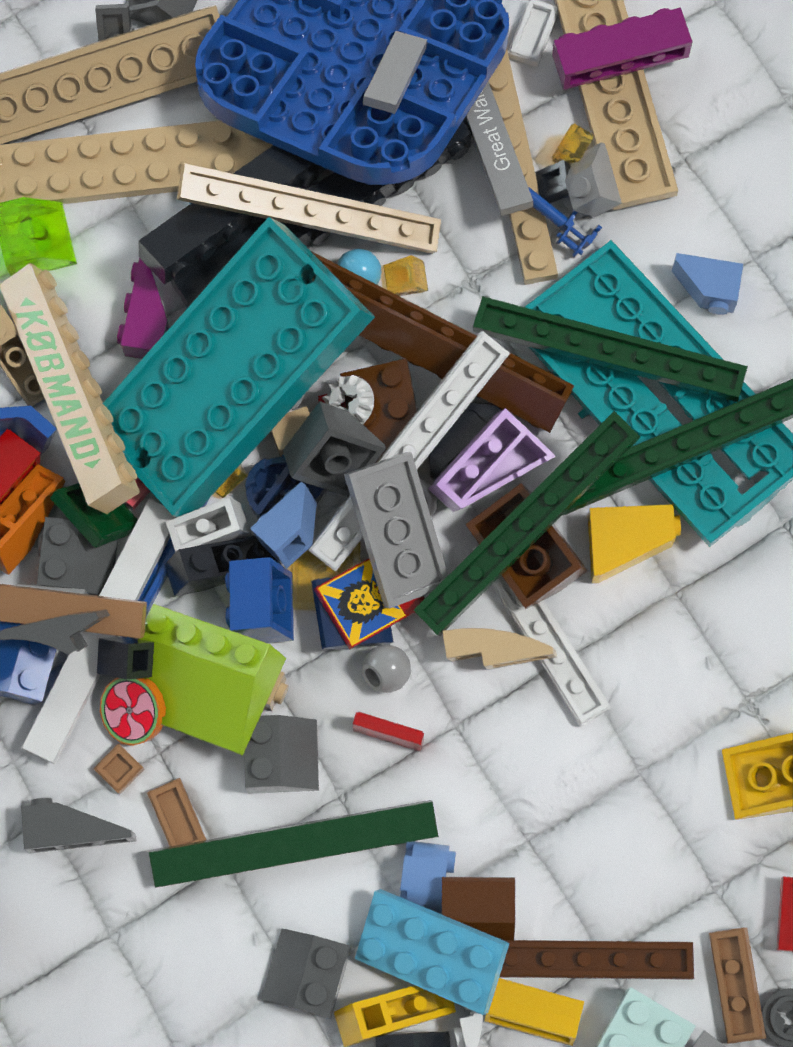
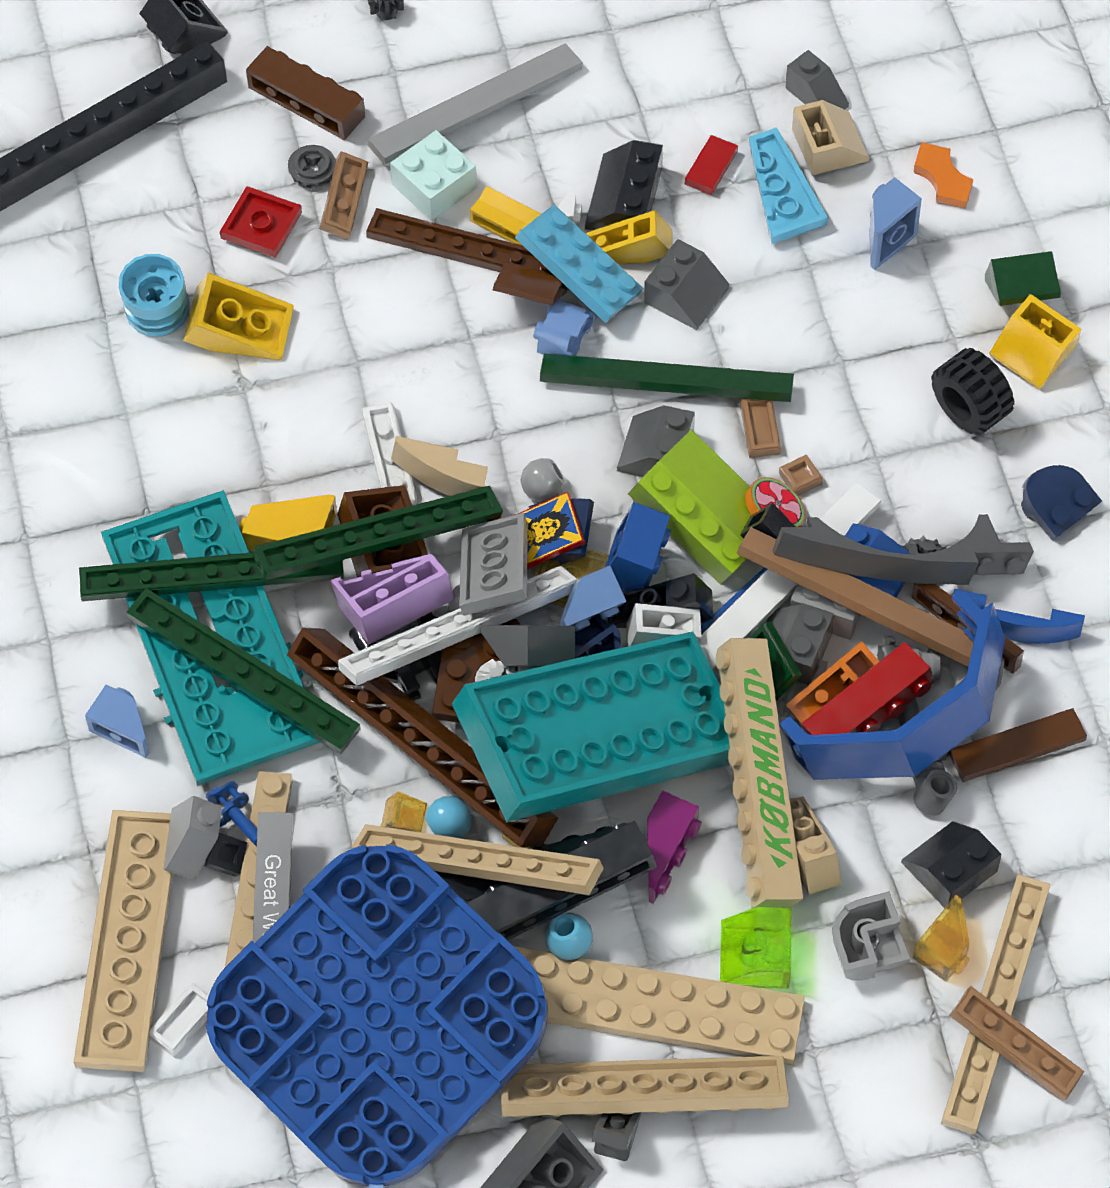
camera: 165 degrees left, 15 degrees down
dark grey slope [21,798,136,853] -> none
red tile [352,711,424,752] -> none
light grey tile [363,31,427,114] -> none
magenta brick [552,7,693,90] -> none
clear yellow slope [552,123,593,163] -> none

